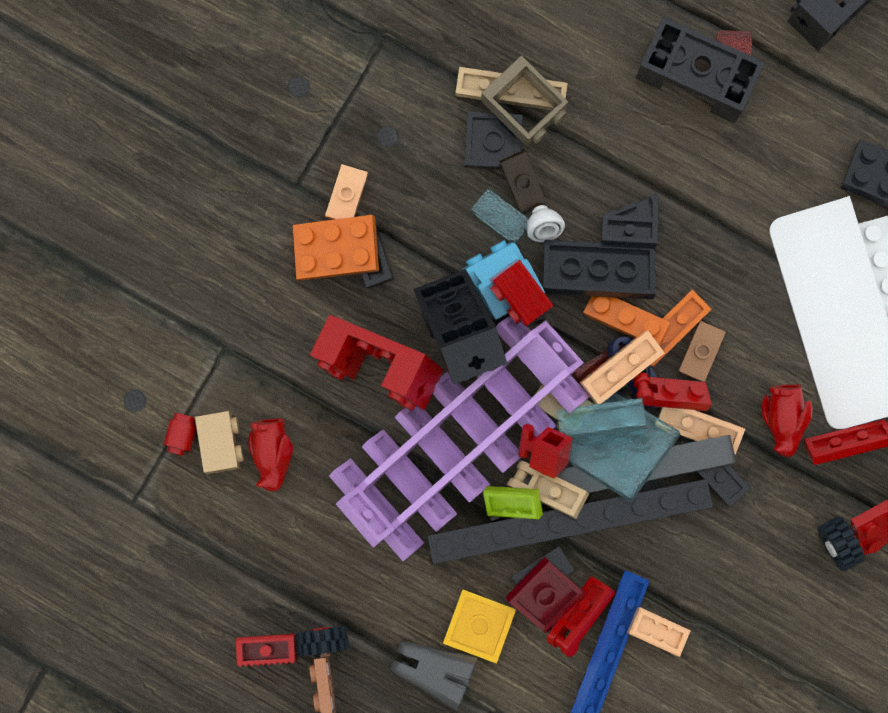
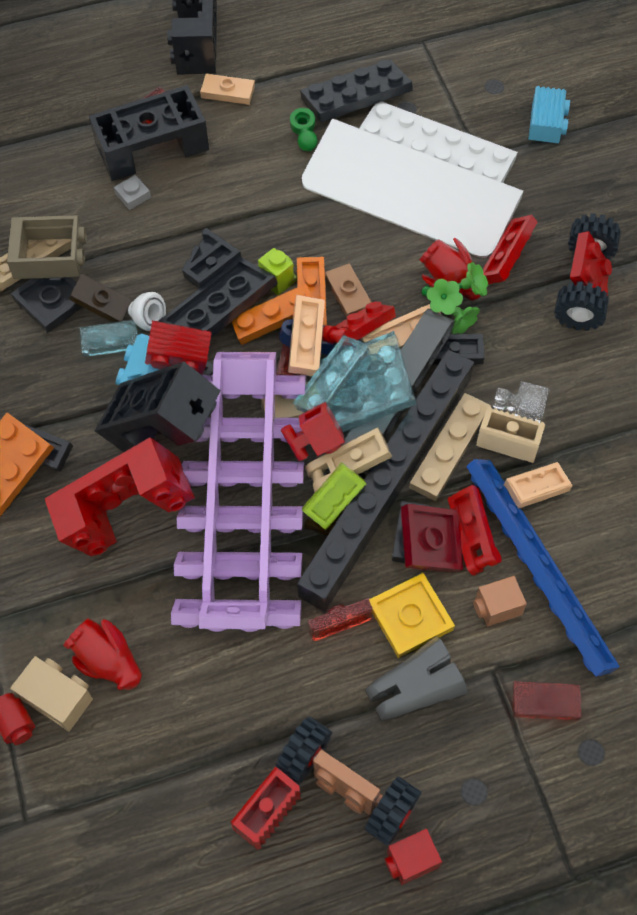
camera: 45 degrees left, 20 degrees down
none -> light grey plate [113,175,151,210]
none -> light nougat plate [200,74,255,105]
none -> lime brick [258,248,297,296]
none -> green plate [290,108,318,152]
none -> clear red plate [308,598,372,641]
none -> tan plate [409,393,491,501]
none -> bright green plant [422,262,488,334]
none -> nougat brick [473,576,527,627]
none -> tan brick [476,406,545,463]
none -> clear brick [493,381,550,423]

